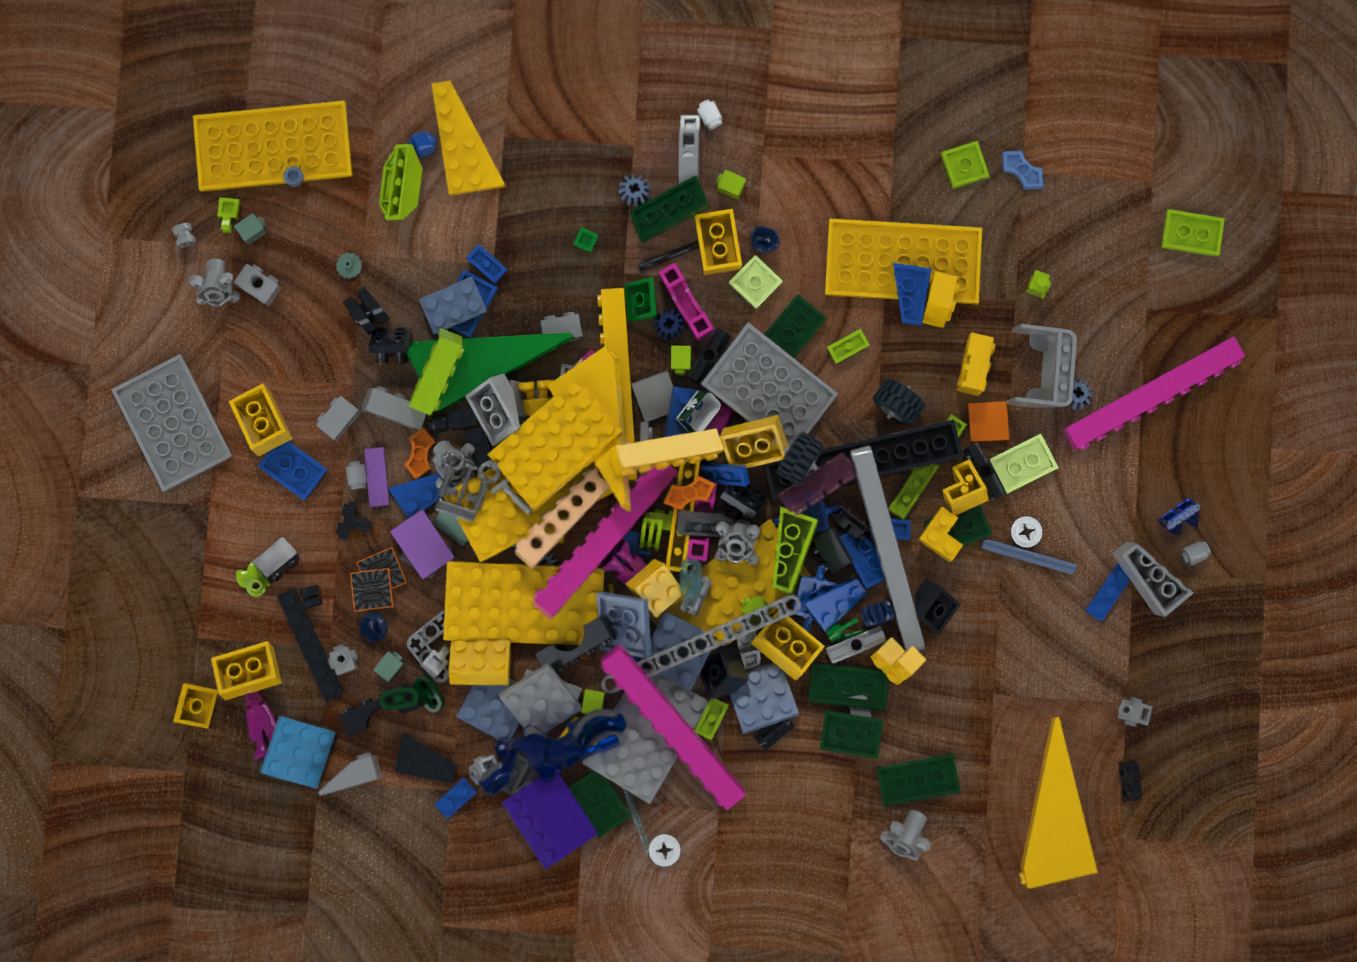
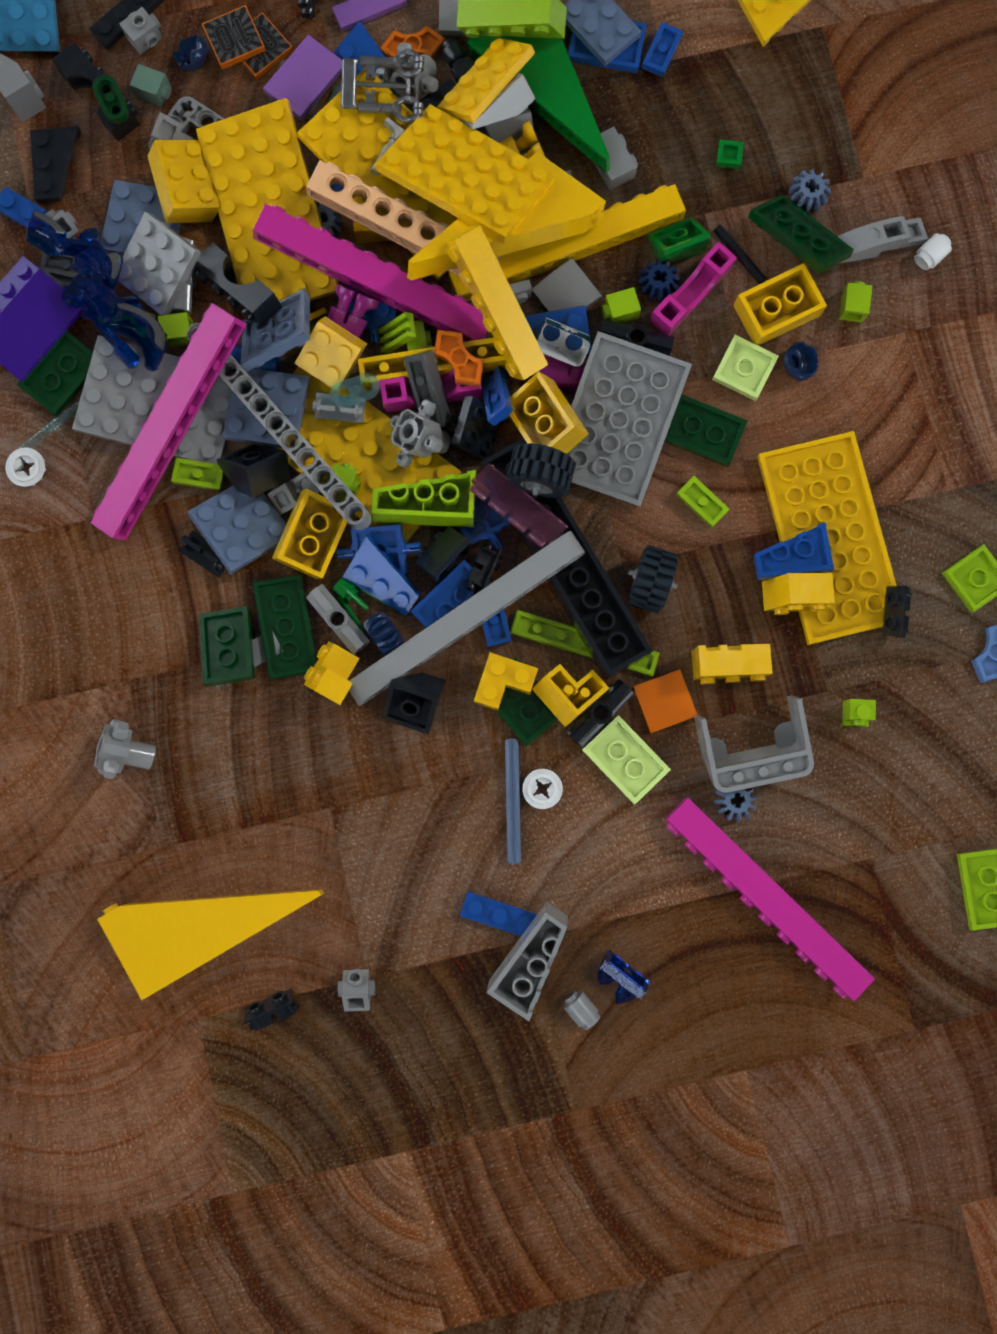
camera: 75 degrees right, 0 degrees up
dark green plate [414,675,445,713] -> none
dark green tile [876,753,961,806] -> none
none -> yellow plate [437,37,535,123]
none -> black hinge [882,585,912,638]

